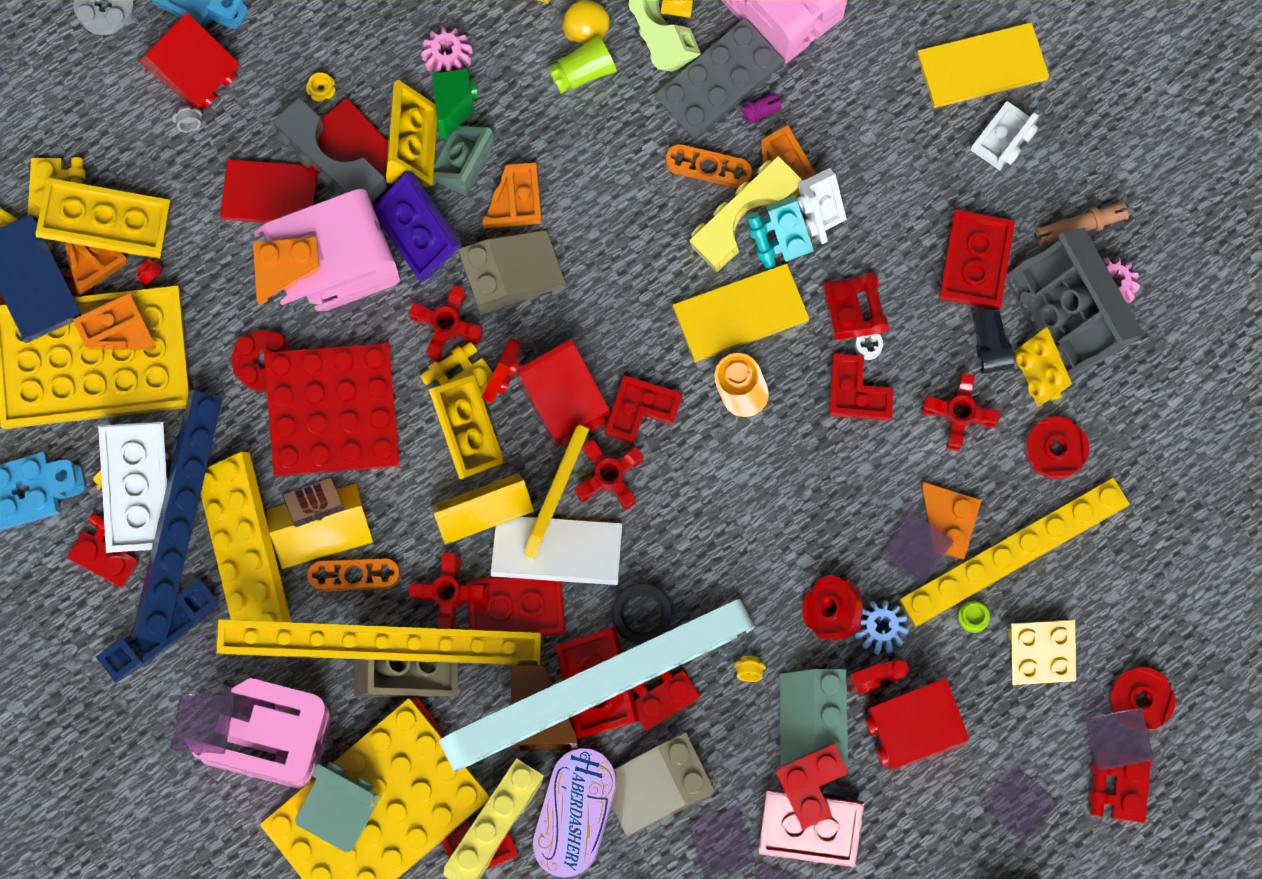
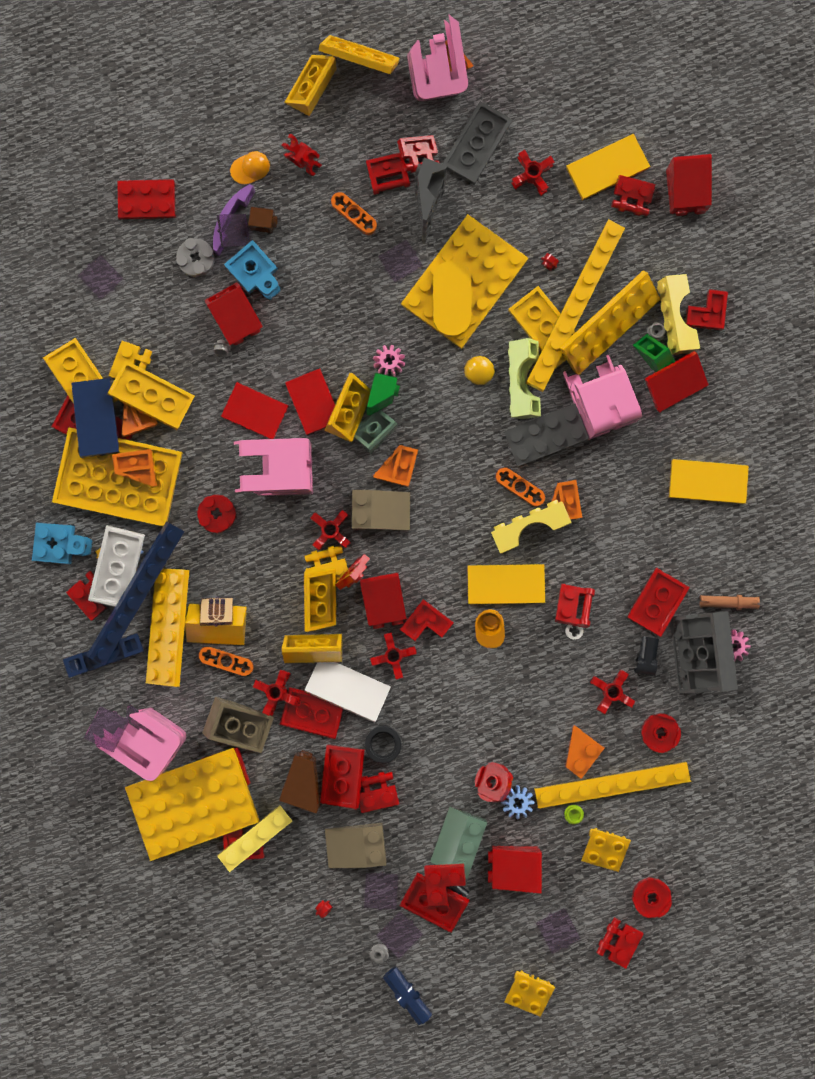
camera: 20 degrees right, 10 degrees up
red plate [136,258,164,286] -> none
yellow plate [215,620,541,665] -> none
orange wing [253,237,320,304] -> none
red plate [264,343,400,477] -> none
dark grey arch [273,98,387,203] -> none
sand green bracket [295,761,382,852] -> none
yellow plate [306,73,336,102] -> none
dark purple tile [373,171,462,282] -> none
light aqua beam [439,599,755,772] -> none
yellow tile [524,425,589,559] -> none
lavender tile [533,748,617,877] -> none
lime plant [548,35,617,94] -> none
yellow plate [734,656,766,682] -> none
magenta pin [741,92,782,124] -> none
plate [747,195,814,269] -> none
white bracket [797,168,847,244] -> none
red plate [829,353,894,421] -> none
red plate [846,659,909,696] -> none
clear purple piece [880,511,954,586] -> none
white bracket [971,101,1039,171] -> none
yellow hinge [1014,327,1072,407] -> none
clear purple piece [1086,708,1154,771] -> none

